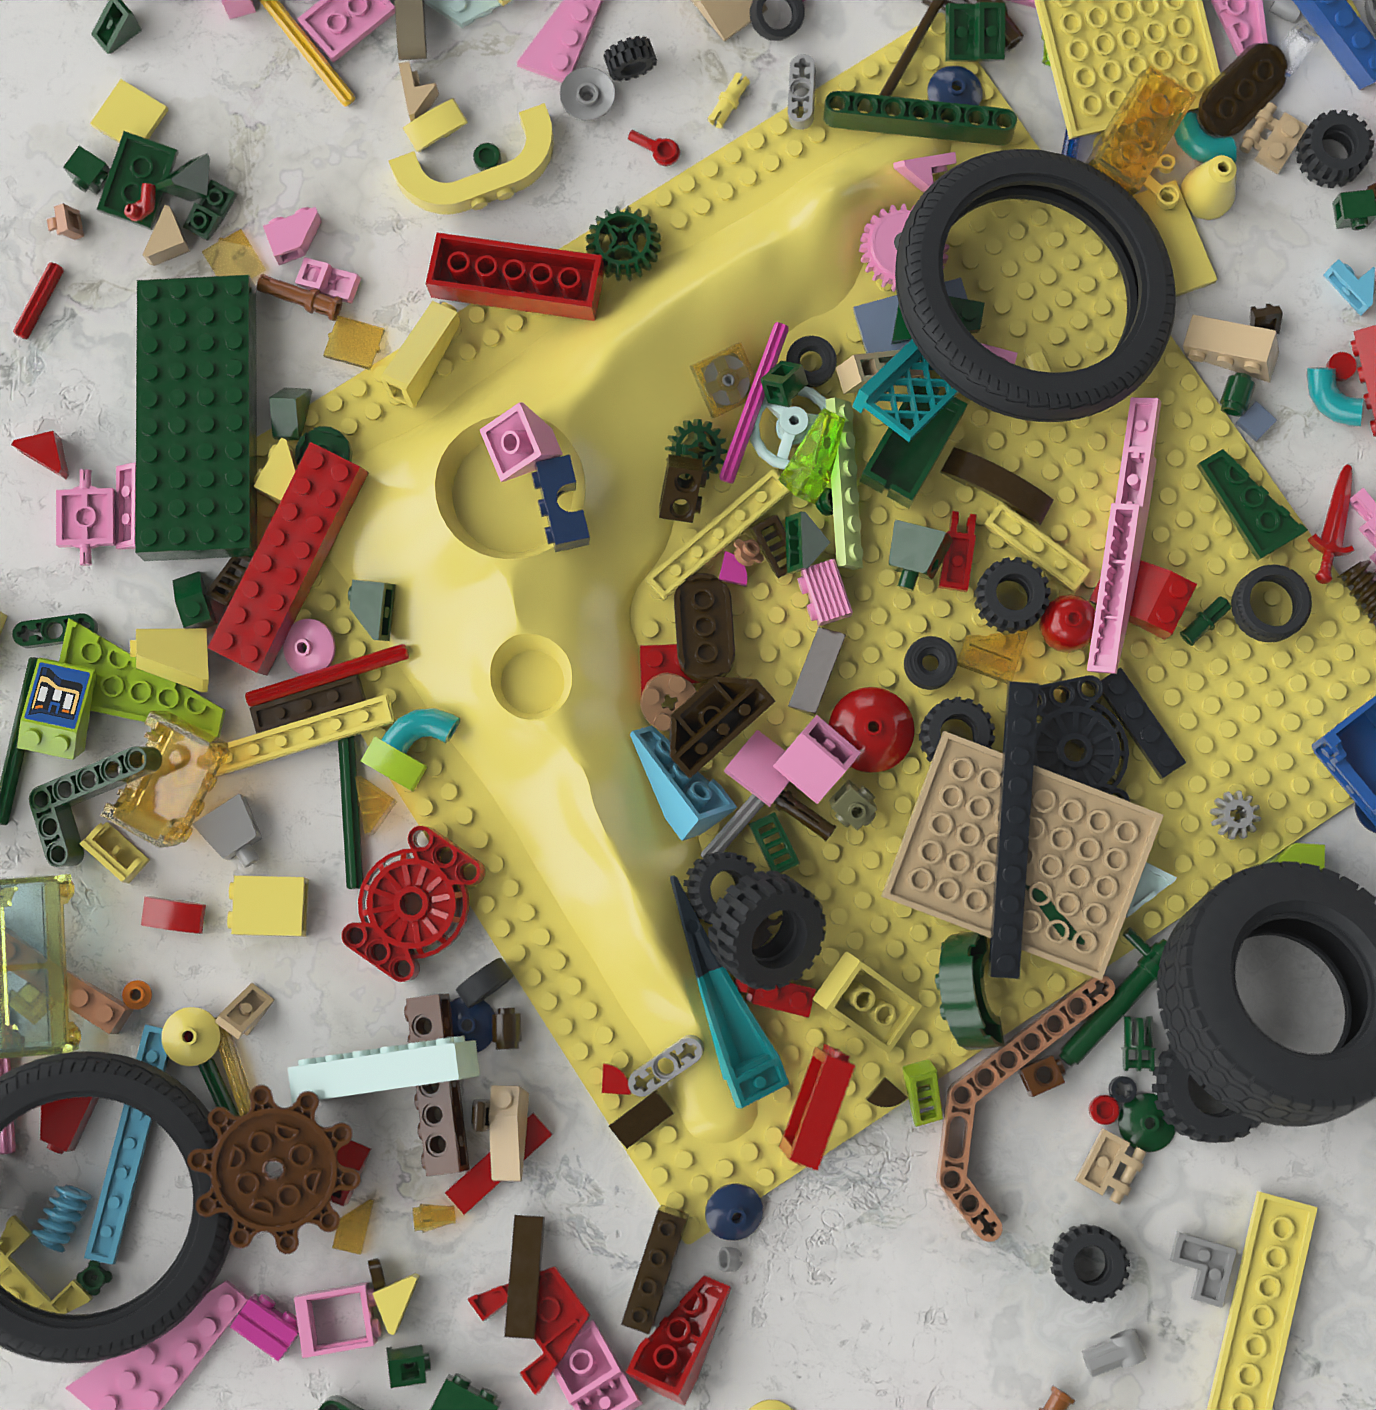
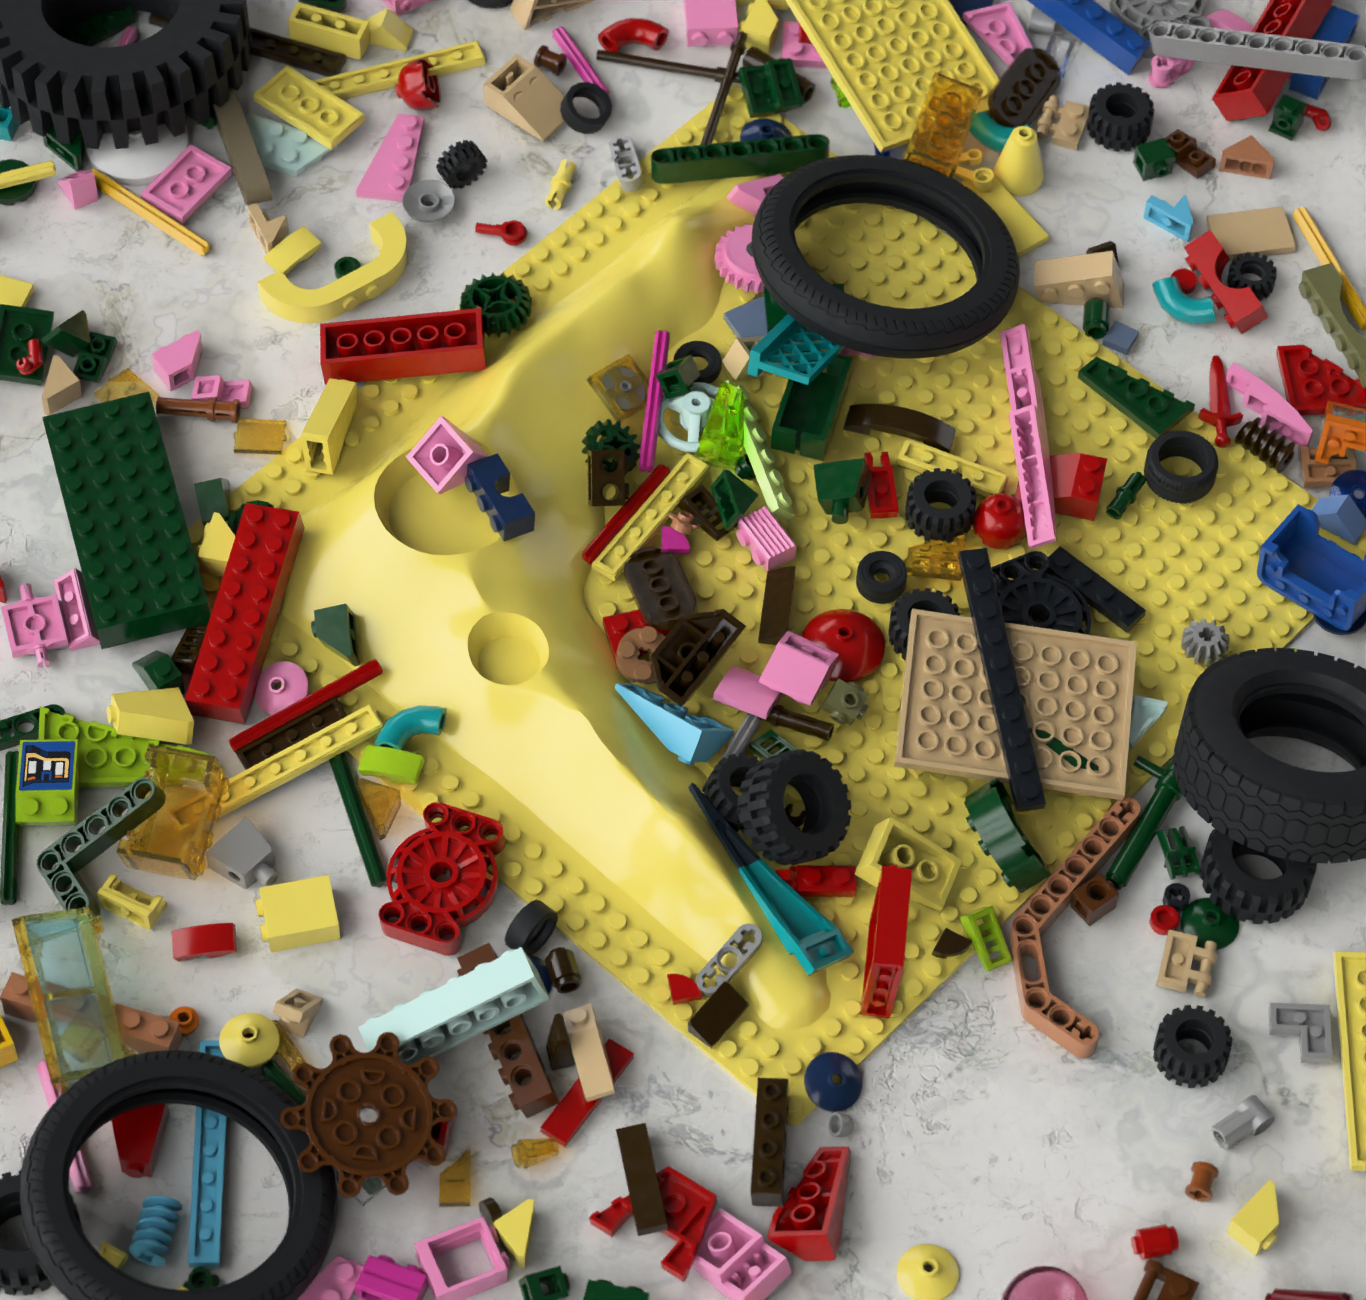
camera: 15 degrees left, 25 degrees down
none -> red axle [582,464,670,564]

